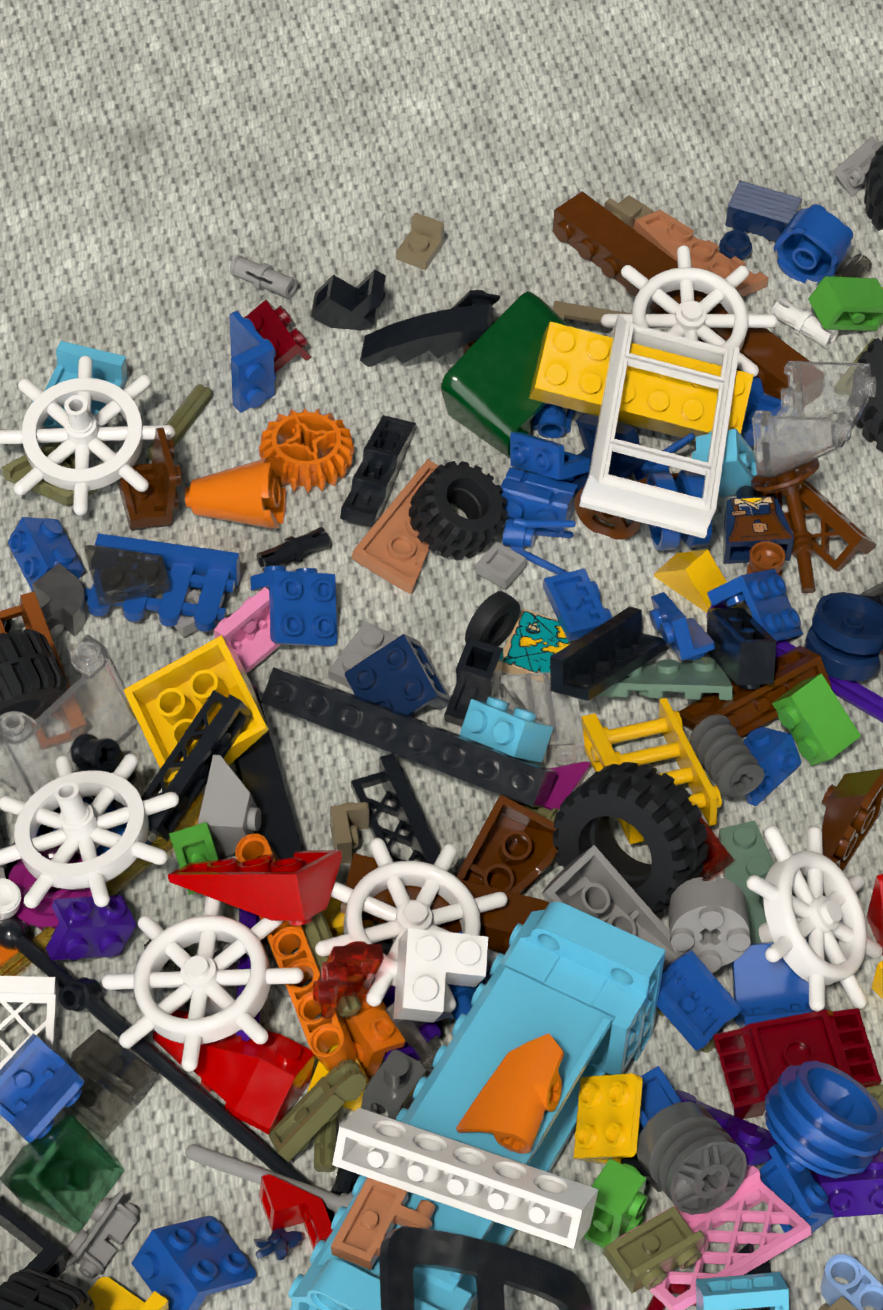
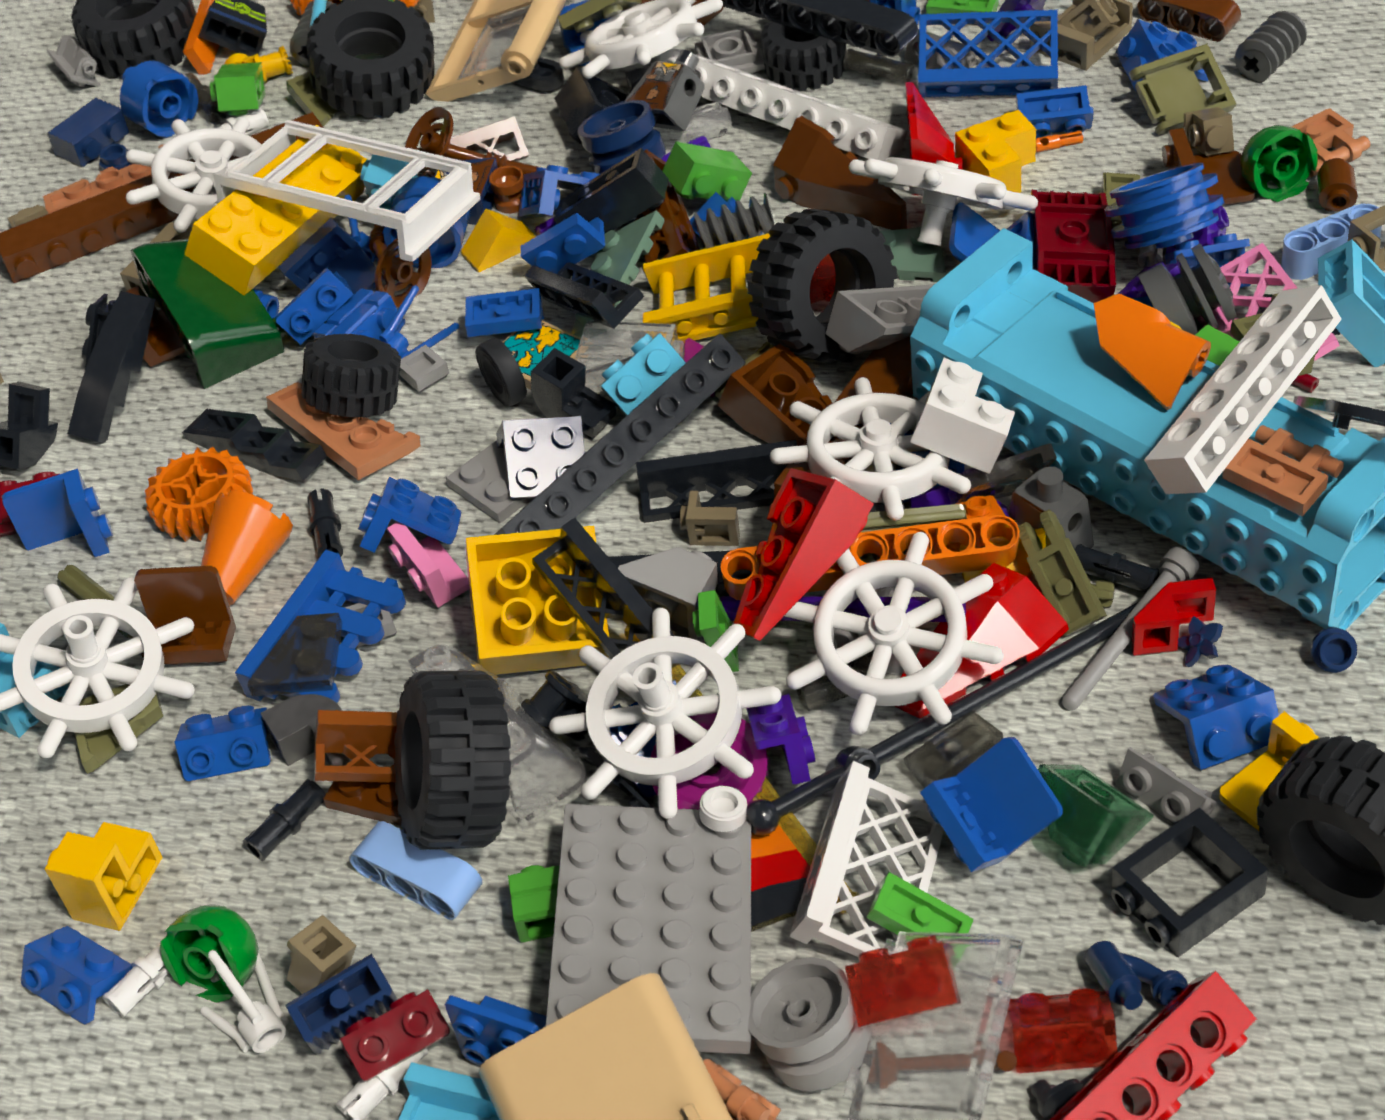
camera: 65 degrees left, 5 degrees down
clear red bracket [313,941,384,1019] -> none
light grey brick [668,877,751,973] -> none
clear windscreen [752,361,876,478] -> none

